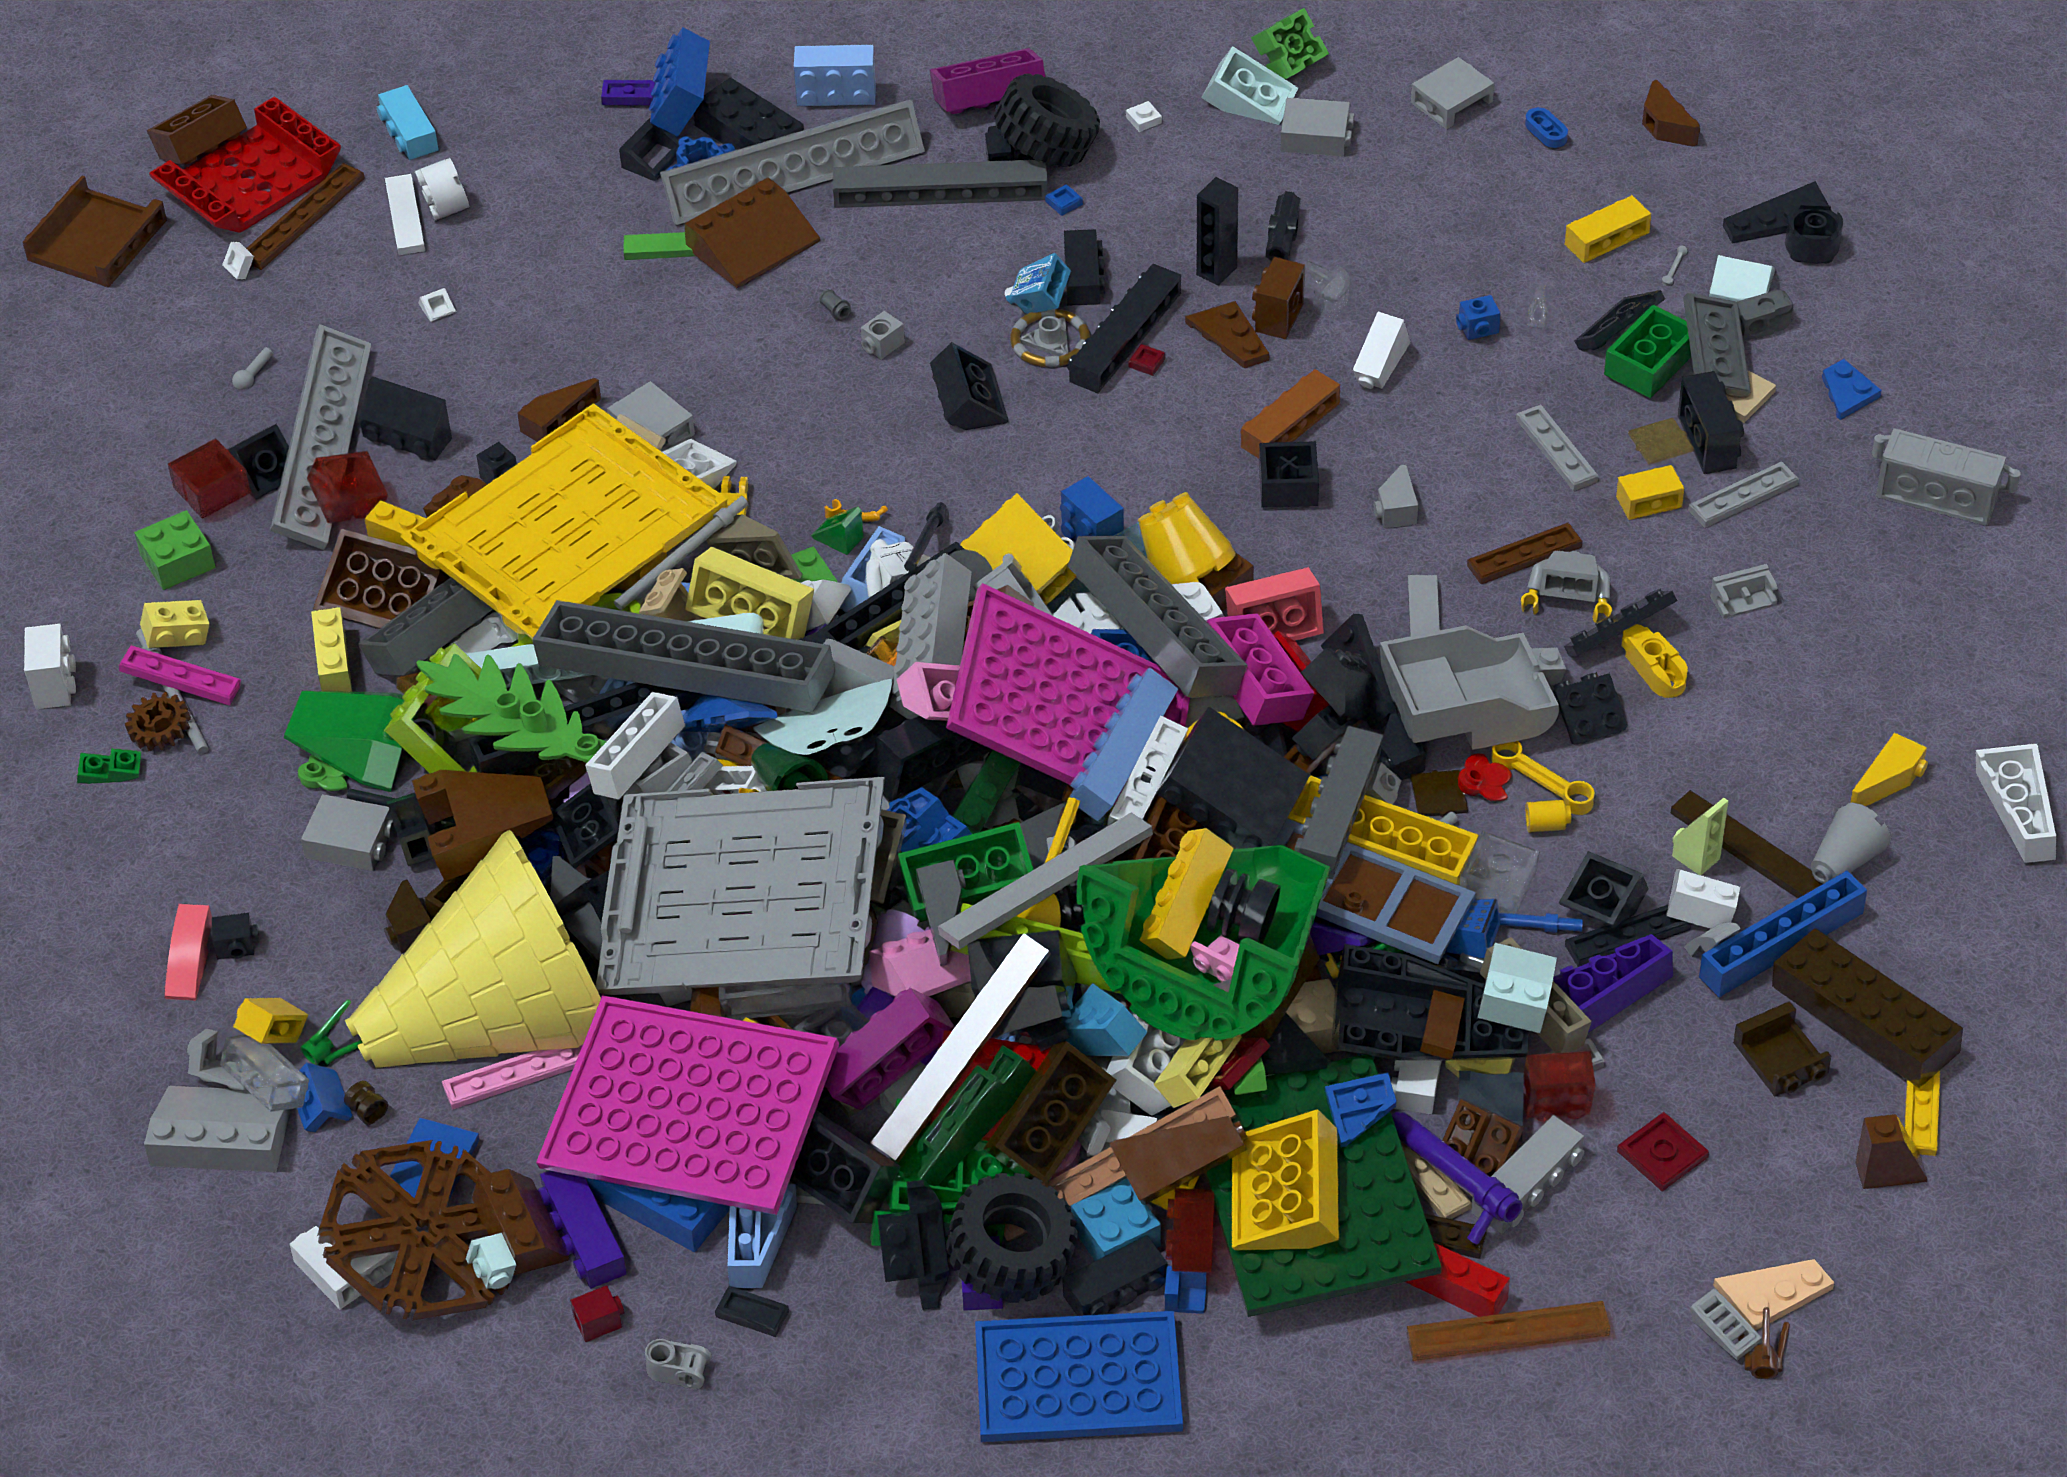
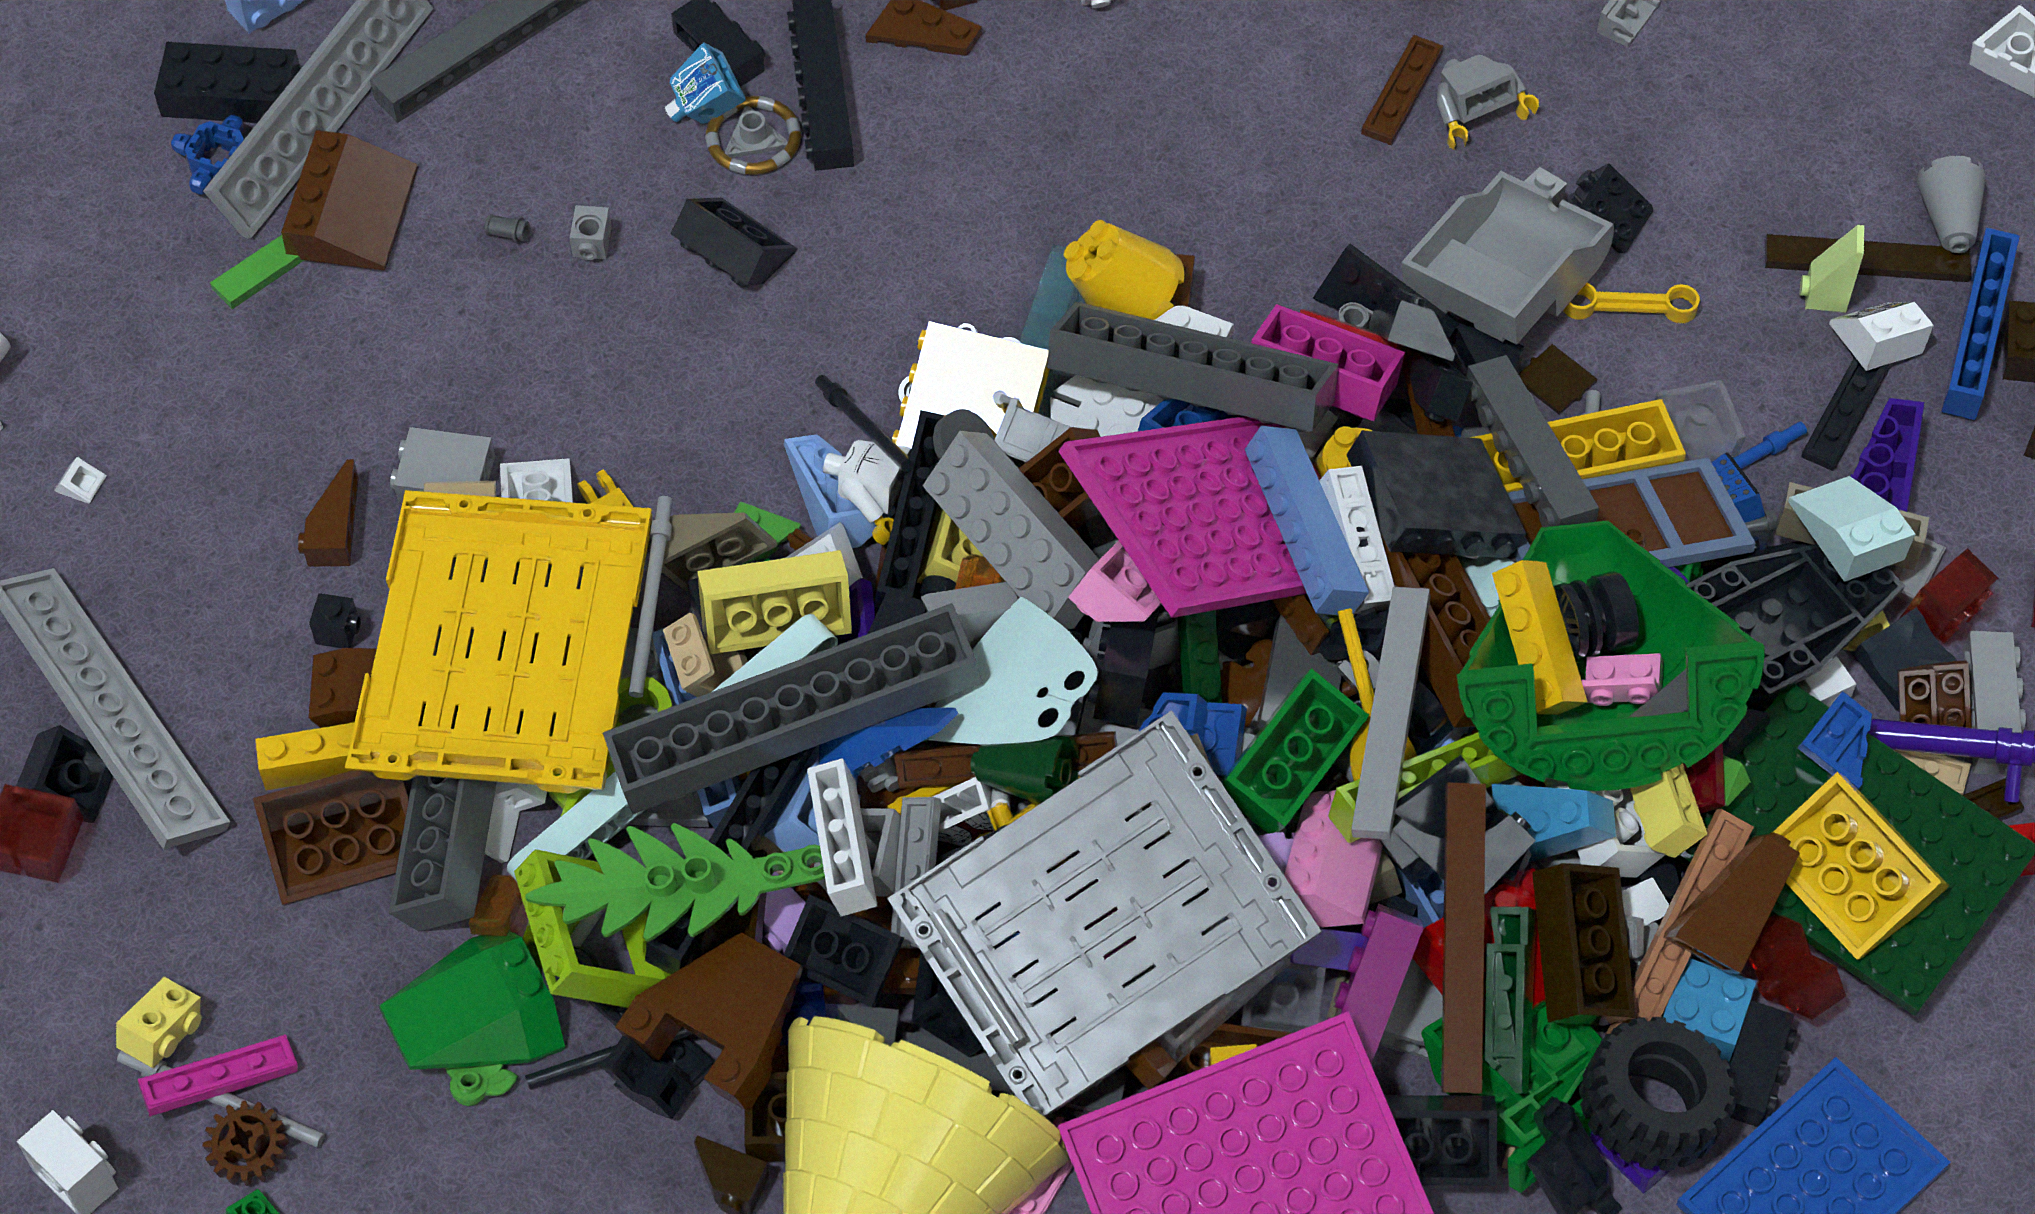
camera: 40 degrees left, 10 degrees up
bright green brick [134,510,215,590] -> none
light grey brick [301,794,396,871] -> none
clear red piece [307,451,388,523] -> none
light yellow brick [311,607,352,692] -> none
black slope [359,376,452,461] -> none
dark purple plate [601,80,655,105] -> none
black tile [619,118,679,181] -> none
blue brick [649,27,710,137] -> none
green slope [811,506,864,555] -> none
light orange piece [824,499,888,522] -> none
dark grey slope [916,860,966,966] -> none
blue brick [1060,476,1124,543] -> none
dark red tile [1128,344,1166,376] -> none
blue panel [1164,1266,1207,1314] -> none
coral brick [1225,567,1324,641] -> none
dark orange brick [1240,369,1340,459] -> none
black brick [1259,441,1319,508] -> none
light grey slope [1374,465,1418,529] -> none
light grey tile [1407,575,1440,636] -> none
reddish brown tile [1420,990,1465,1060] -> none
red plate [1458,753,1512,802] -> none
yellow brick [1525,800,1571,832] -> none
black slope [1559,851,1649,927] -> none
black wing [1564,588,1678,656] -> none
yellow piece [1621,624,1688,698] -> none
light grey slope [1684,923,1741,957] -> none
yellow slope [1850,733,1928,806] -> none

